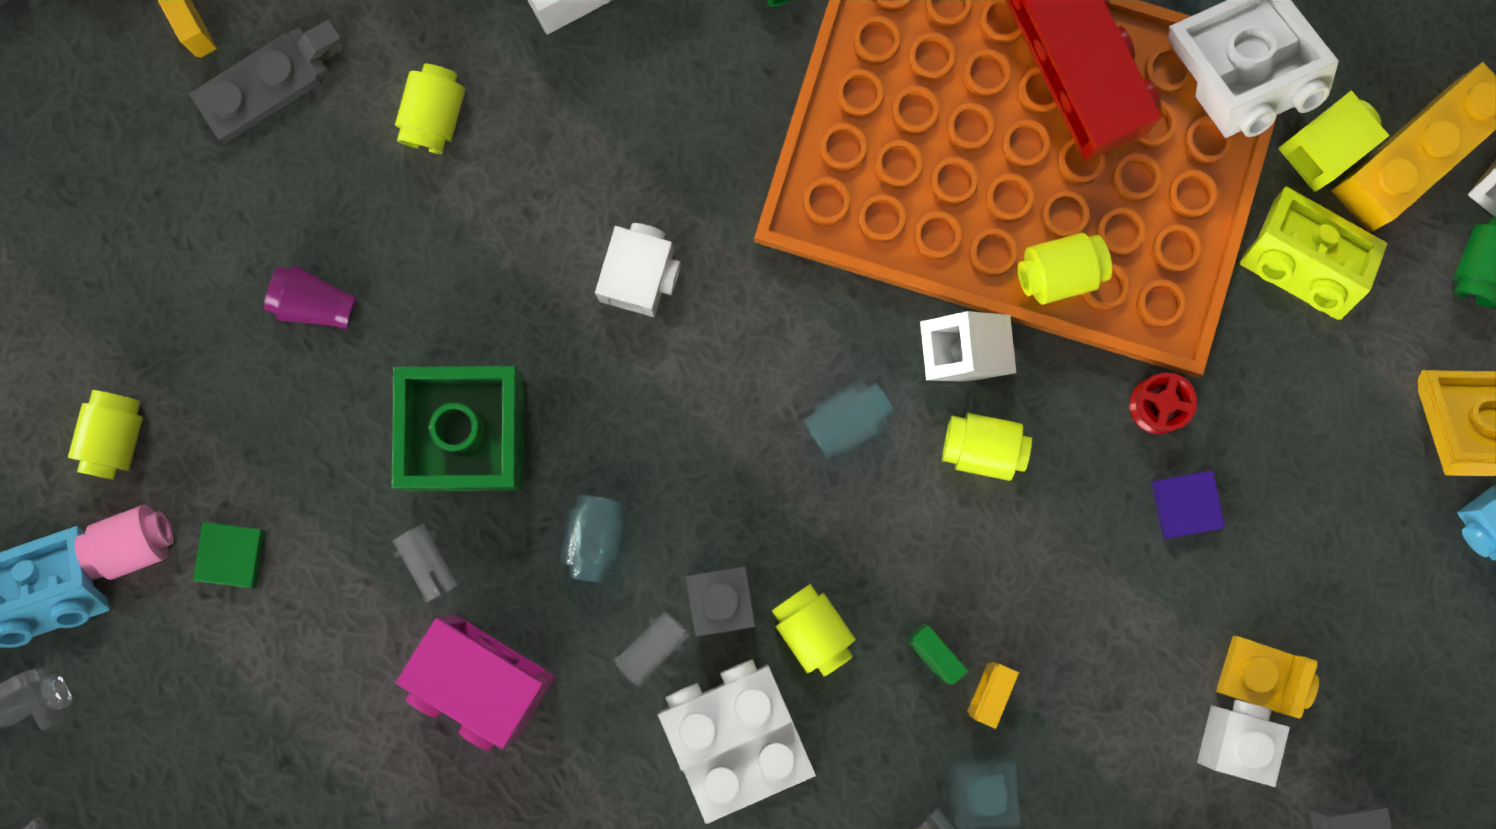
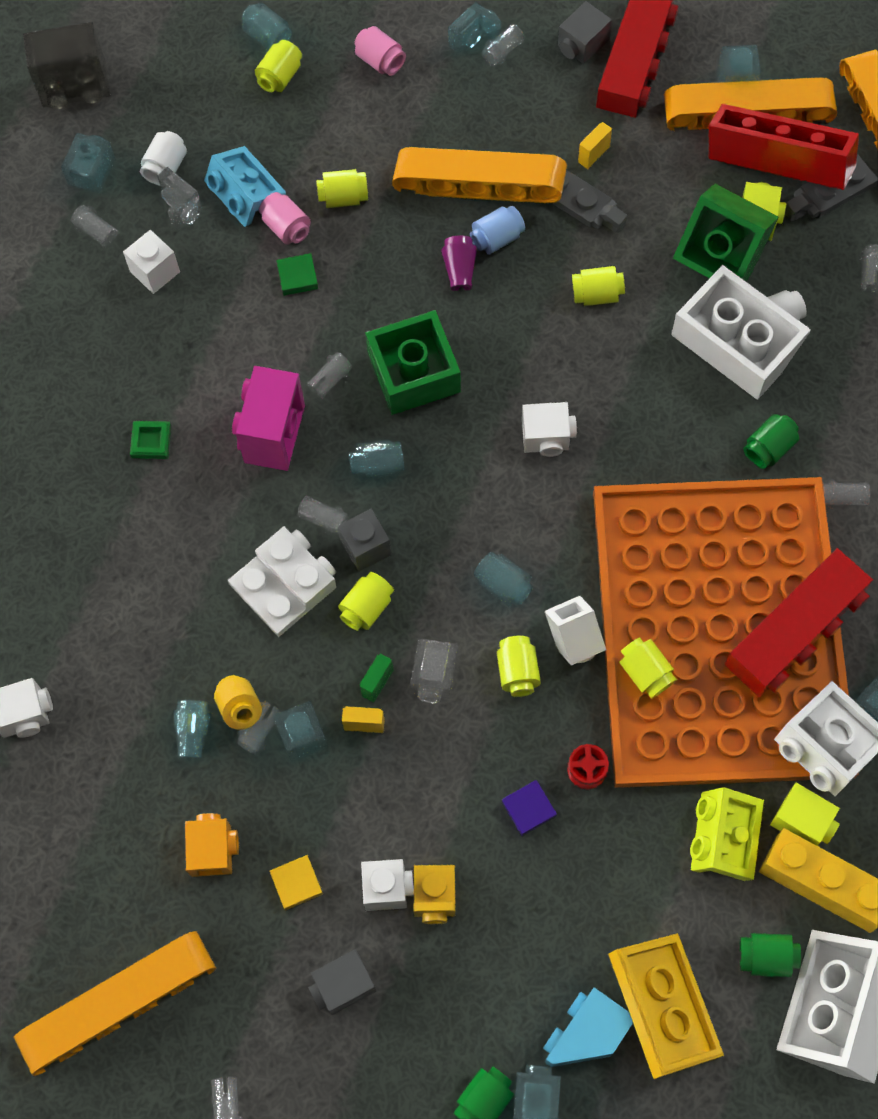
camera: 75 degrees right, 15 degrees down
none -> white brick [123,230,180,294]
none -> light orange beam [392,147,567,203]
none -> clear brick [410,638,458,703]
none -> light blue brick [470,206,525,254]

